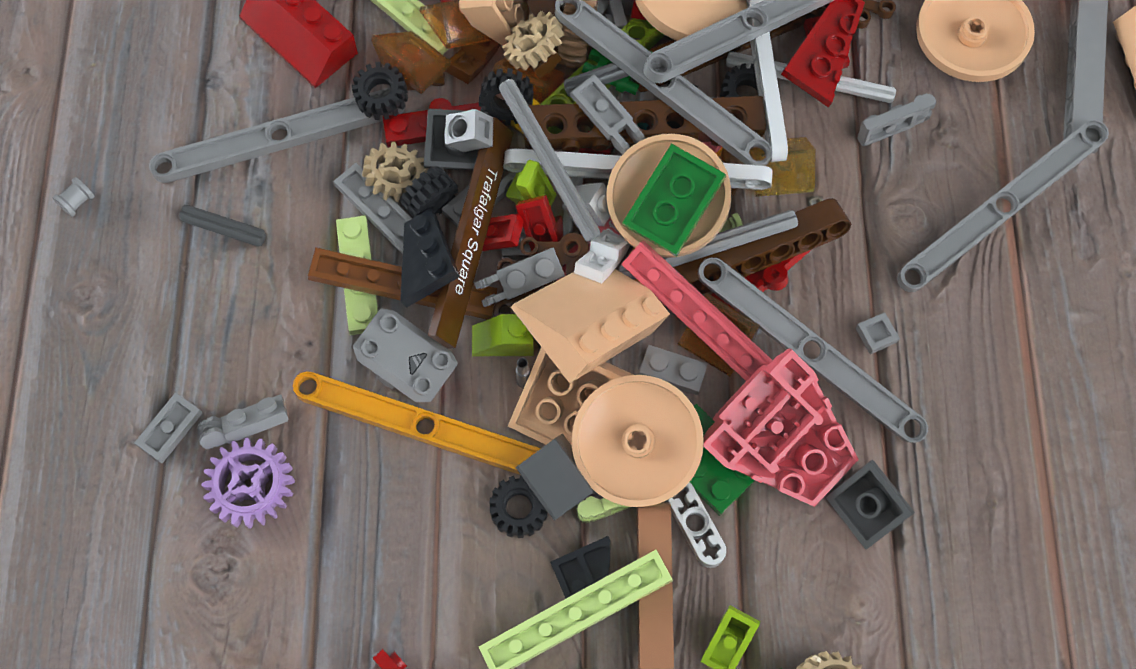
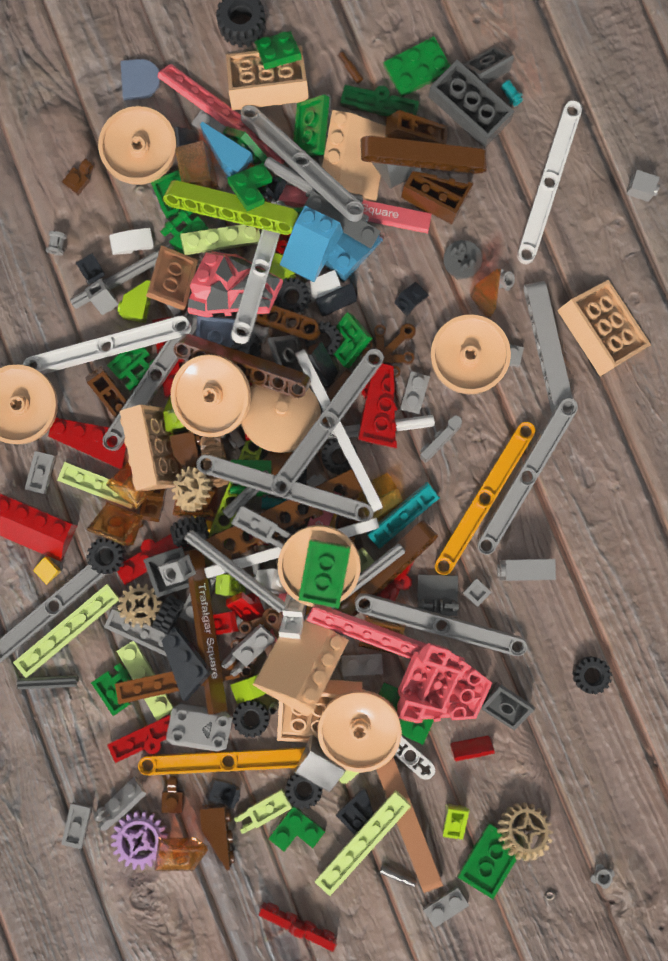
camera: 15 degrees left, 15 degrees up
none -> yellowish green plate [13,584,119,678]
none -> yellow slope [33,556,61,585]
none -> green plate [91,663,132,716]
none -> red hinge [107,714,171,763]
none -> clear orange slope [154,838,208,871]
none -> reddish brown plate [161,776,183,813]
none -> reddish brown slope [200,803,235,871]
none -> black bracket [206,778,241,809]
none -> black tyre [232,699,270,738]
none -> yellowish green hinge [234,788,293,834]
none -> green plate [268,806,326,852]
none -> teal plate [366,482,440,549]
none -> light grey plate [400,371,430,415]
none -> dark grey hinge [417,575,459,616]
none -> light orange beam [434,422,535,575]
none -> red slope [450,735,495,761]
none -> light grey brick [497,559,556,581]
none -> light grey plate [509,344,524,368]
none -> black tyre [572,656,612,695]

